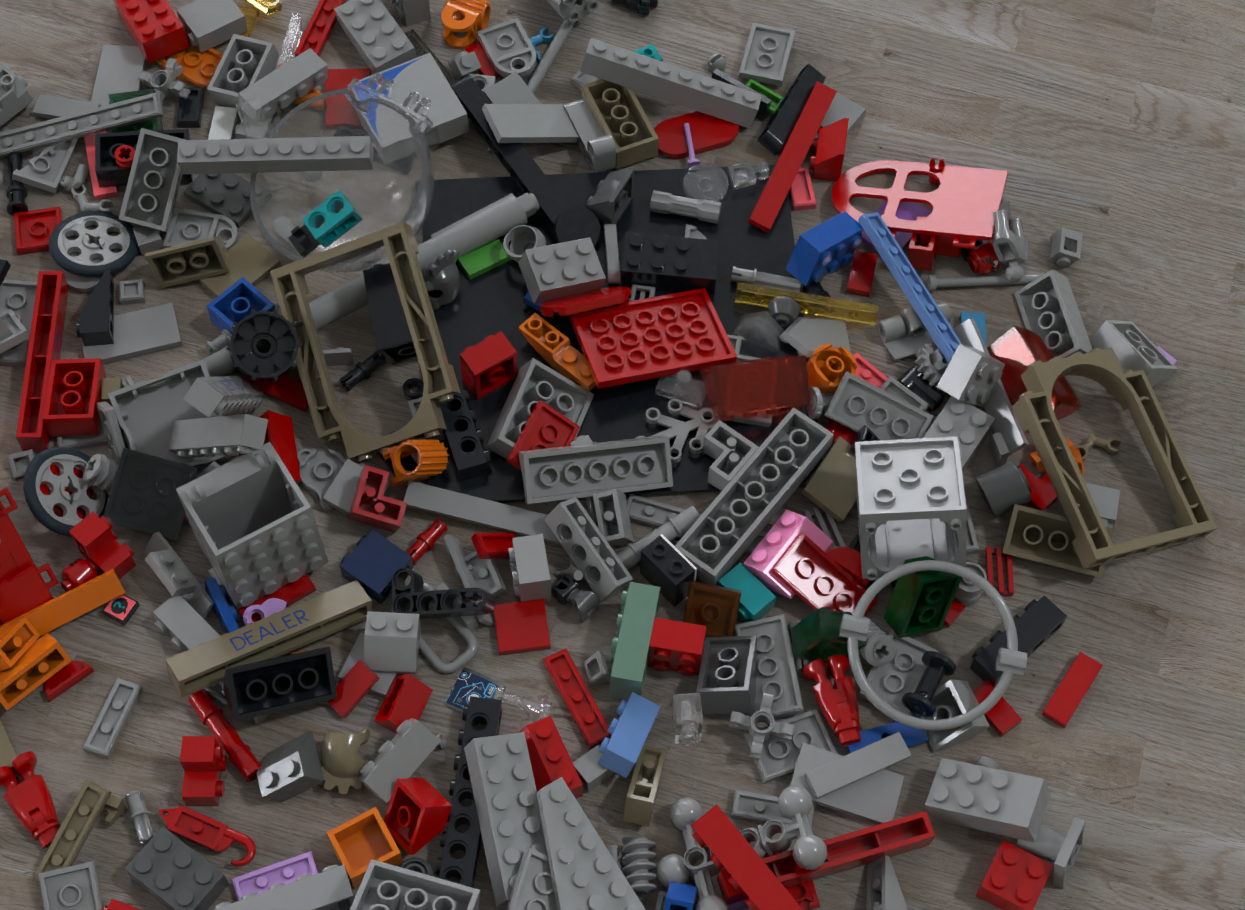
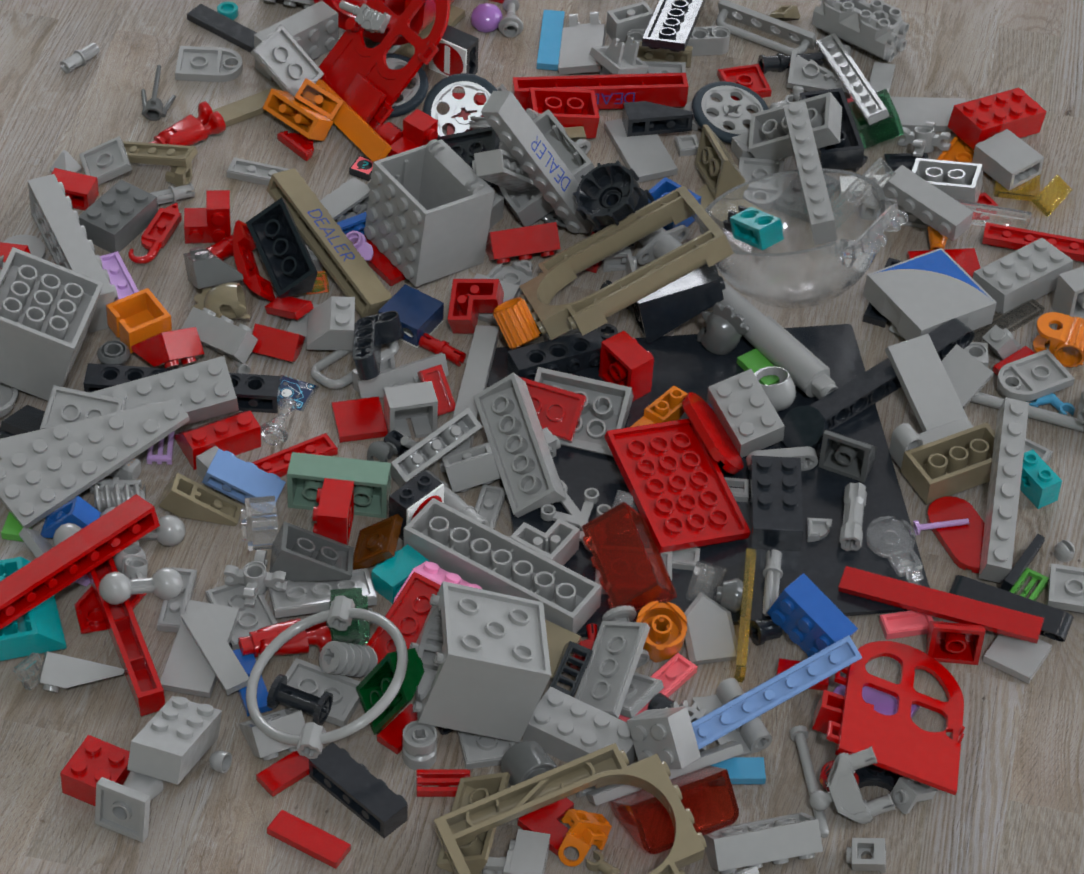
camera: 85 degrees right, 15 degrees down
none -> red slope [233,220,275,301]

